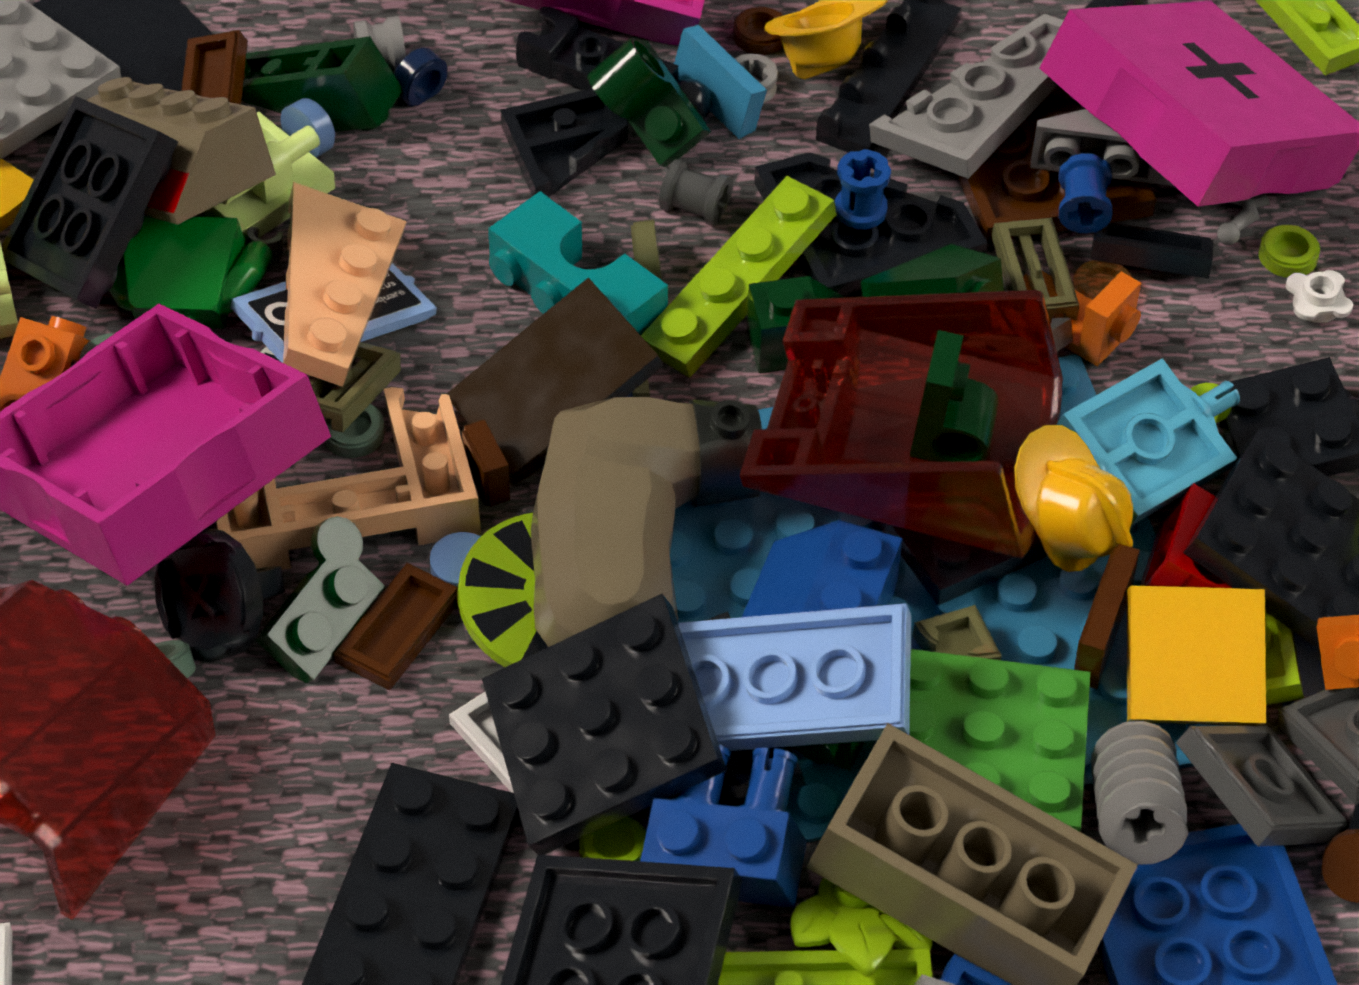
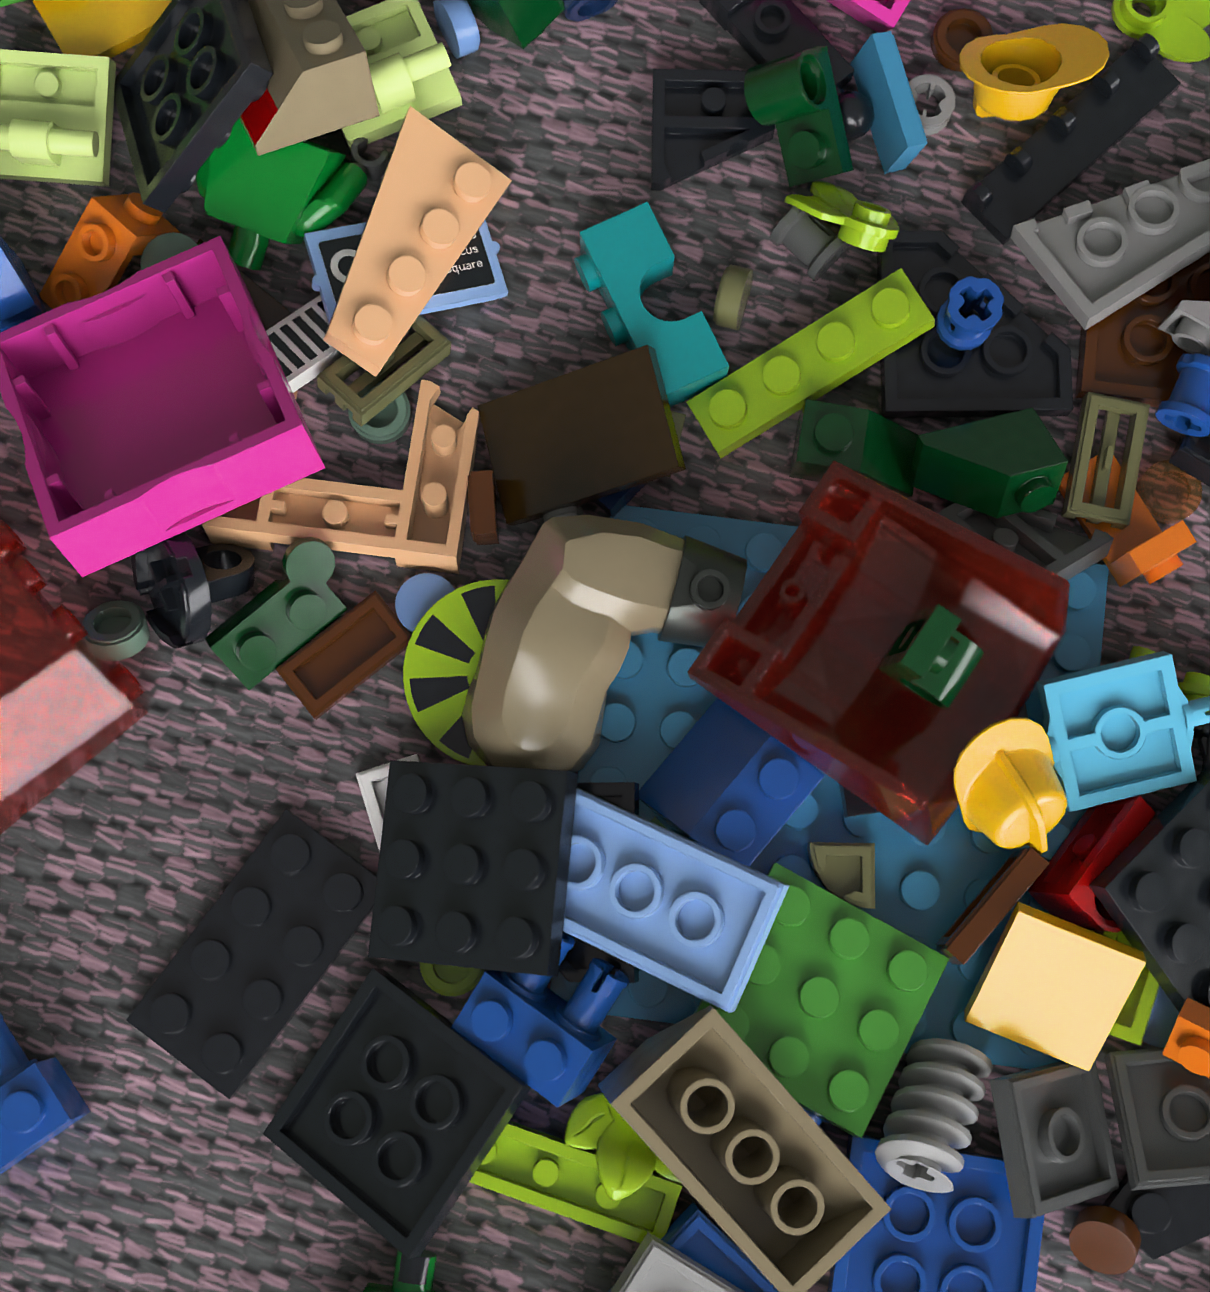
camera: 20 degrees right, 30 degrees up
none -> lime plate [784,181,900,252]

